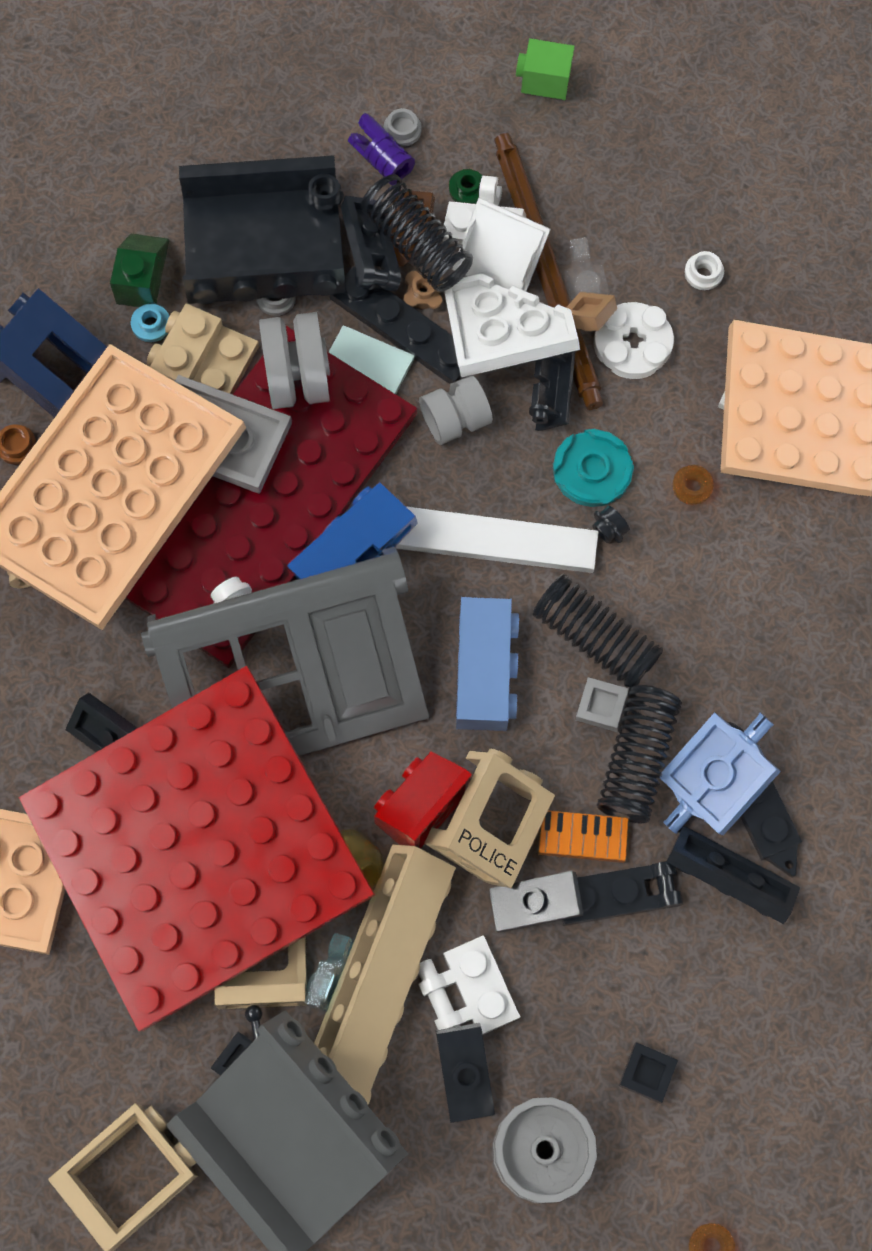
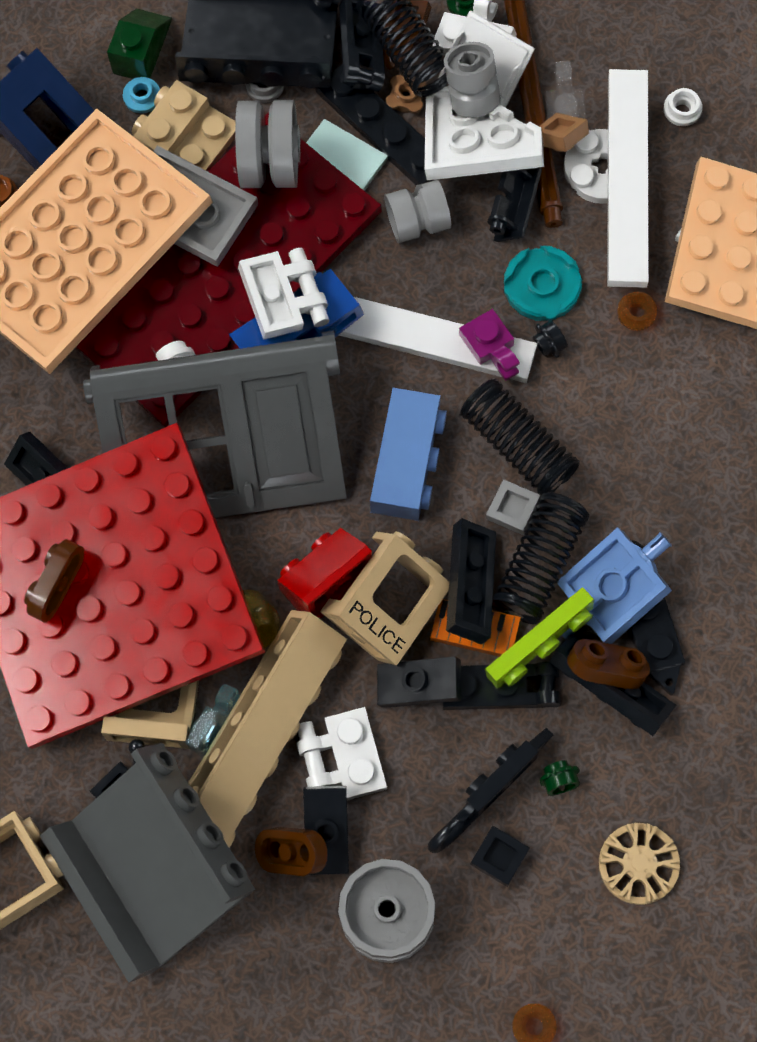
camera: 15 degrees right, 0 degrees up
none -> reddish brown plate [24,539,85,623]
none -> white plate [238,248,330,340]
none -> reddish brown plate [255,827,328,876]
none -> black plate [427,728,554,853]
none -> light grey wheel [443,42,501,118]
none -> black plate [446,518,496,645]
none -> magenta plate [459,308,520,381]
none -> lime plate [485,587,594,689]
none -> dark green plate [540,760,580,796]
none -> reddish brown plate [567,639,650,689]
none -> tan wheel [599,823,680,905]
none -> white tile [607,69,649,288]

